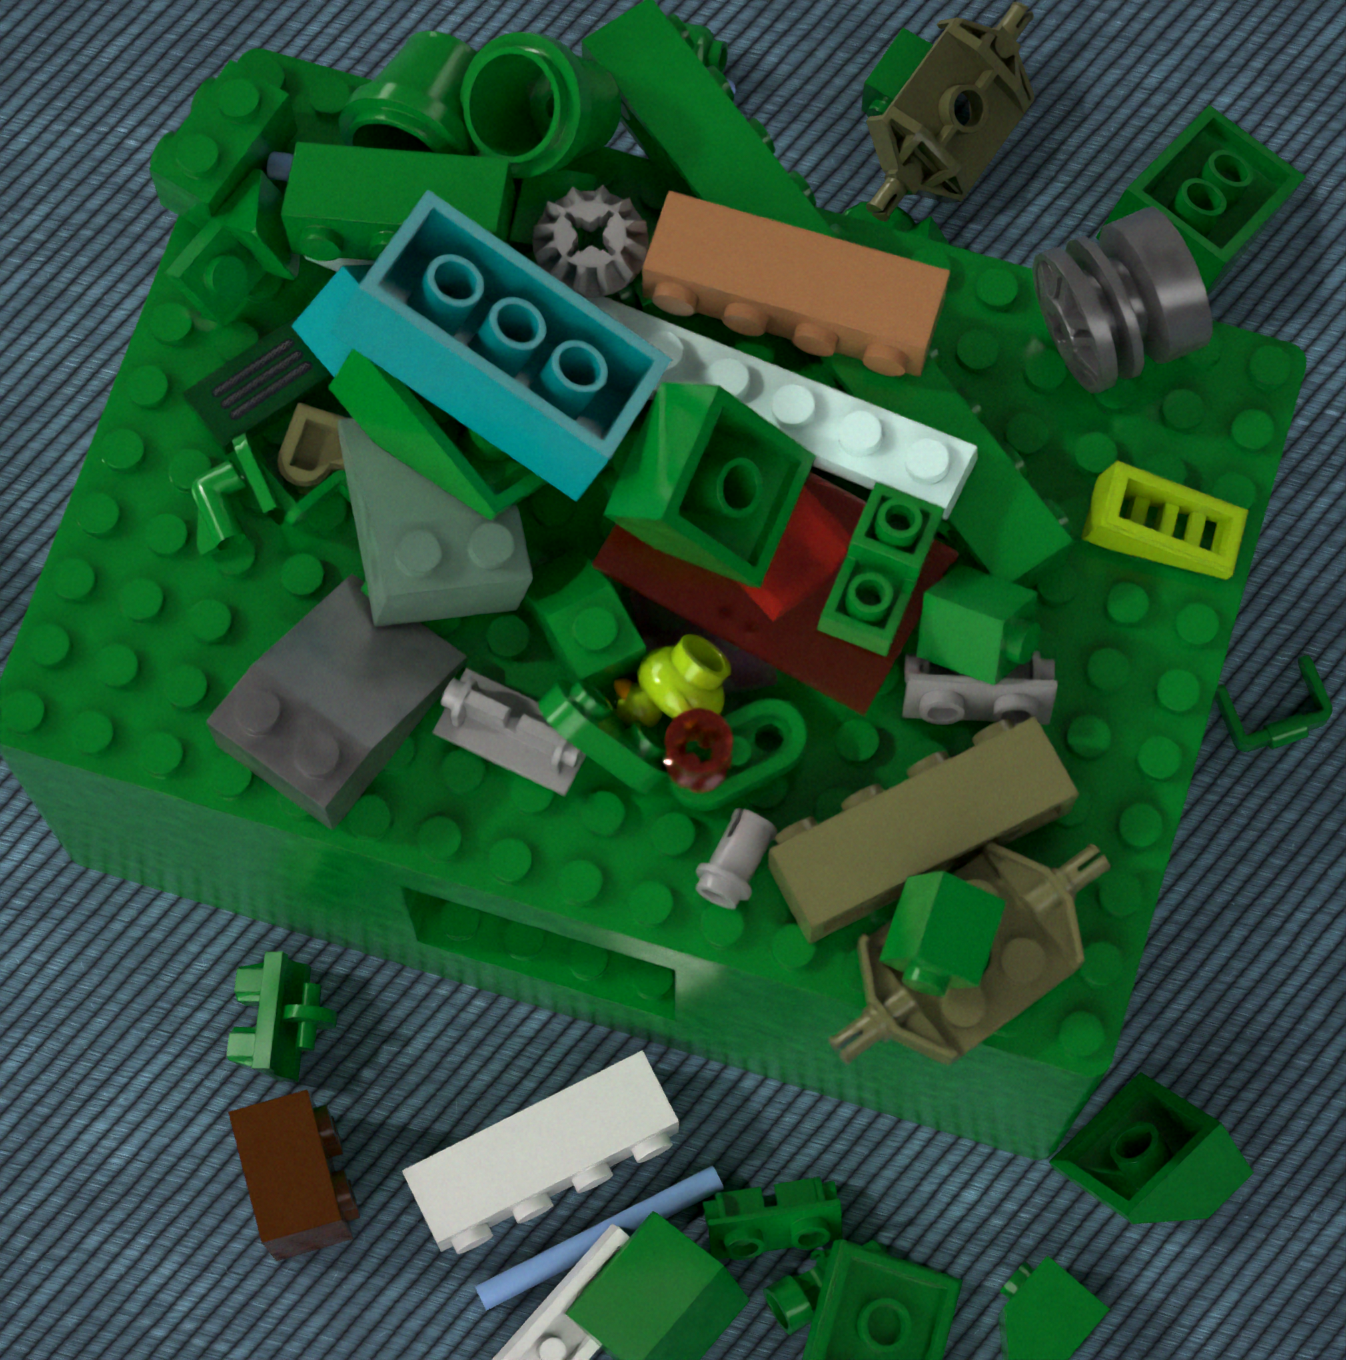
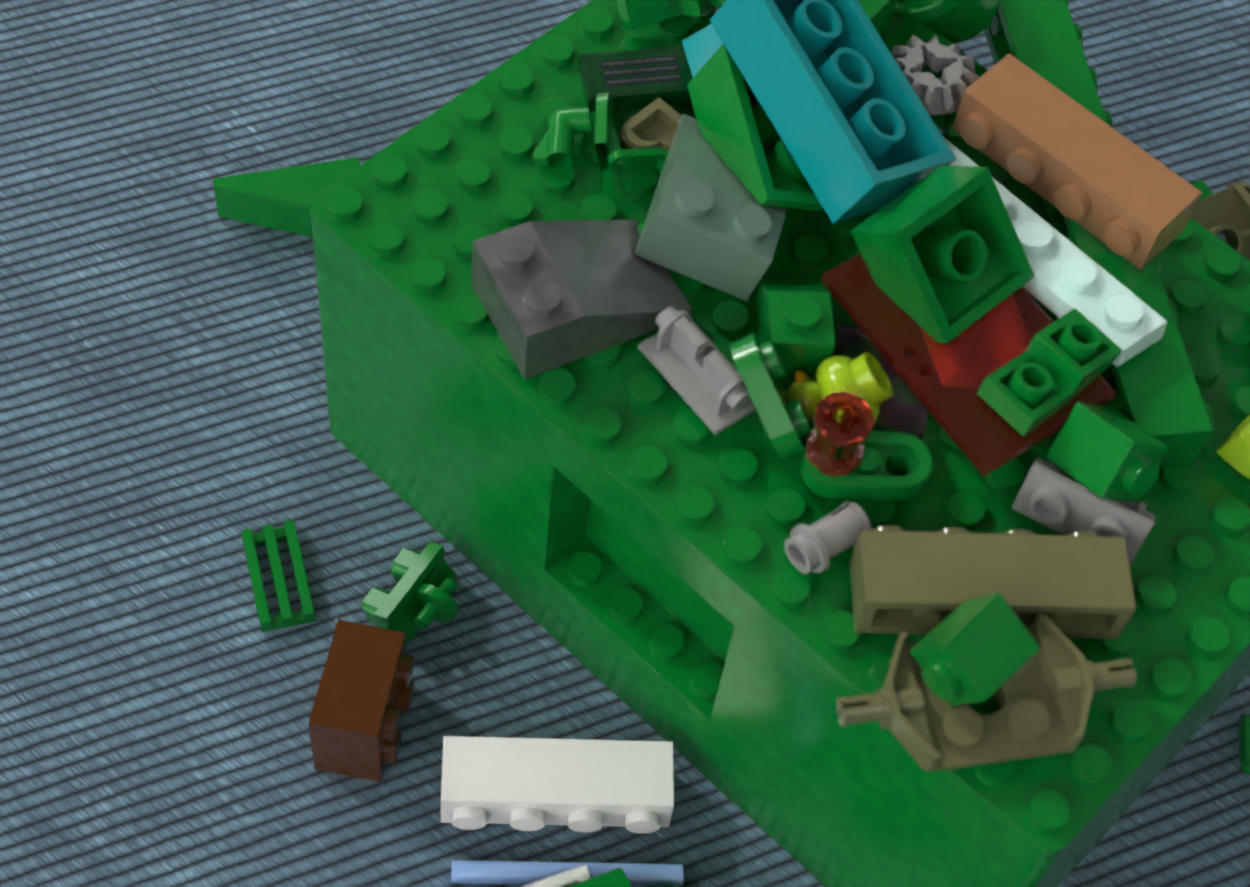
camera: 20 degrees right, 15 degrees down
none -> green tile [241,520,315,632]

